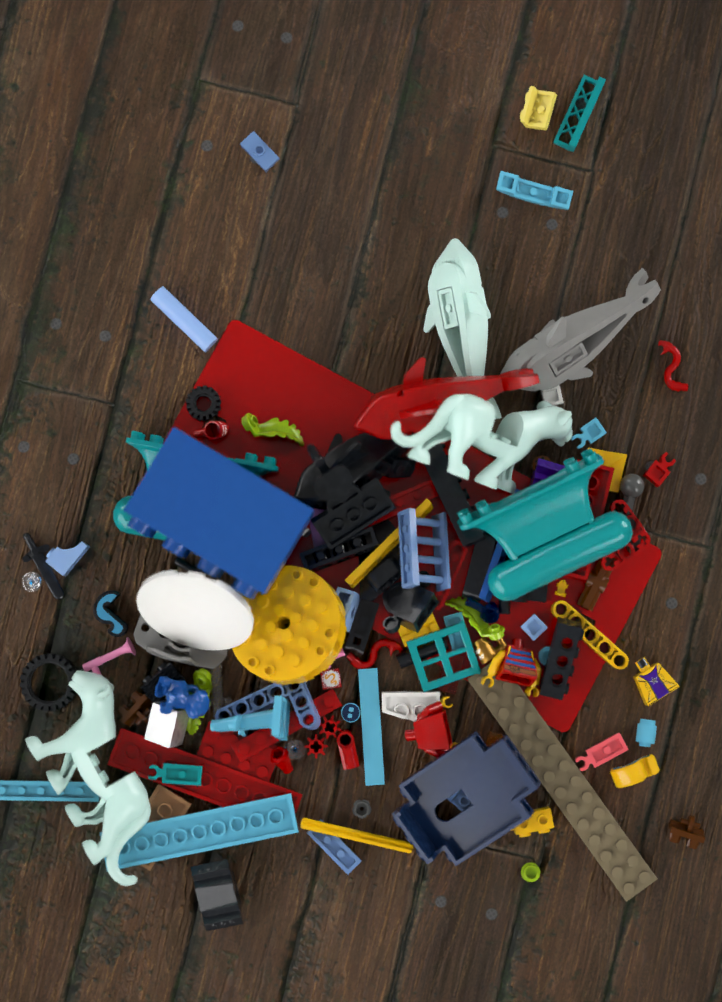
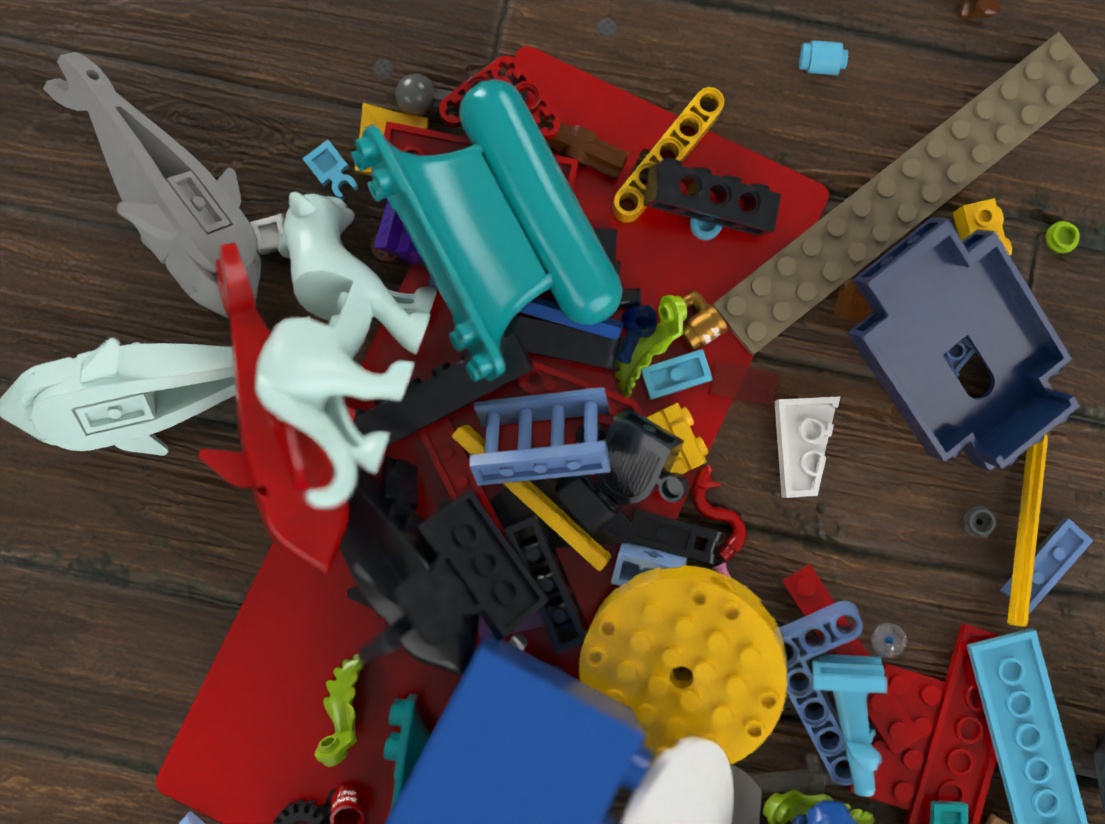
camera: 90 degrees left, 0 degrees up
red cone [270,747,293,774] -> none
red gear [304,734,328,759] -> none
red gear [319,715,342,739] -> none
tile [320,668,342,690] -> none
red piece [336,729,360,770] -> none
dark blue tile [341,703,360,722] -> none
medium azure tile [358,668,385,786] -> none
black piece [396,637,449,669] -> none
red torso [405,696,458,757] -> none
teal window [406,620,481,692] -> none
torso [481,639,541,697] -> none
light blue plate [520,614,548,641] -> none
yellow piece [555,580,568,597] -> none
coral plate [574,732,629,771] -> none
yellow animal [610,754,660,788] -> none
torso [633,657,679,706] -> none
red plate [643,452,676,488] -> none
red animal [658,340,688,392] -> none

